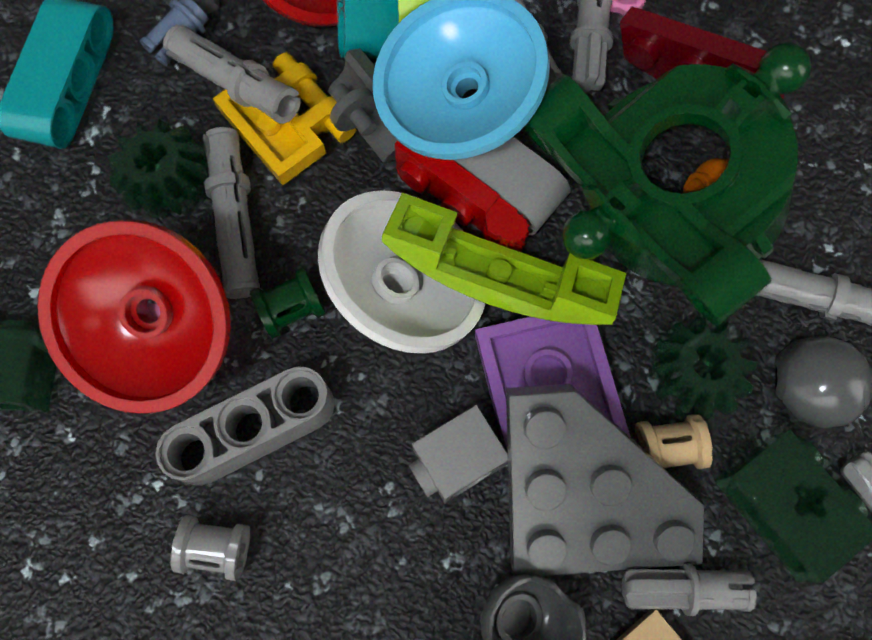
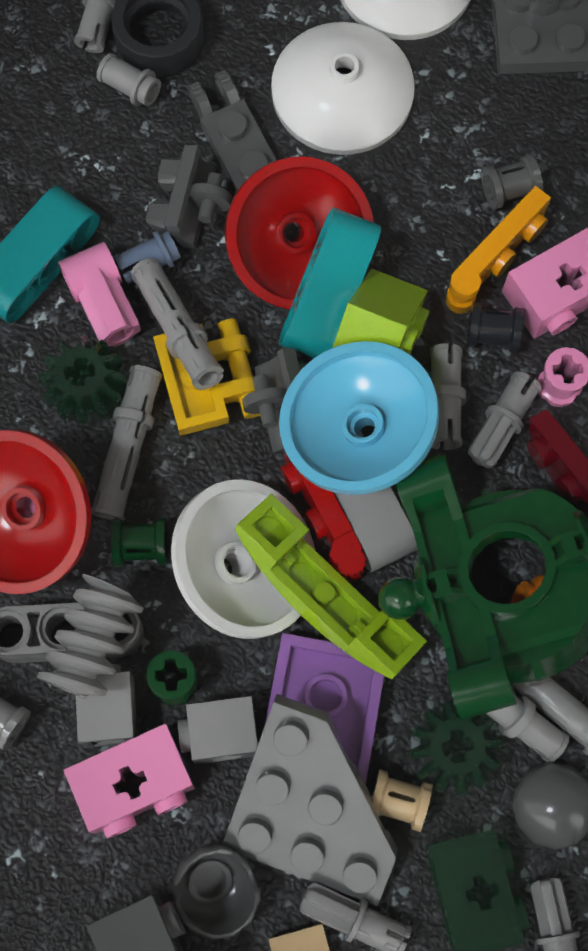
camera: 20 degrees right, 0 degrees up
none -> light grey piece [36,574,144,699]
none -> bright pink piece [58,242,141,348]
none -> bright pink brick [63,724,195,839]
none -> light grey brick [76,664,138,748]
none -> dark green bush [146,650,198,706]
none -> light grey pin [485,695,569,762]

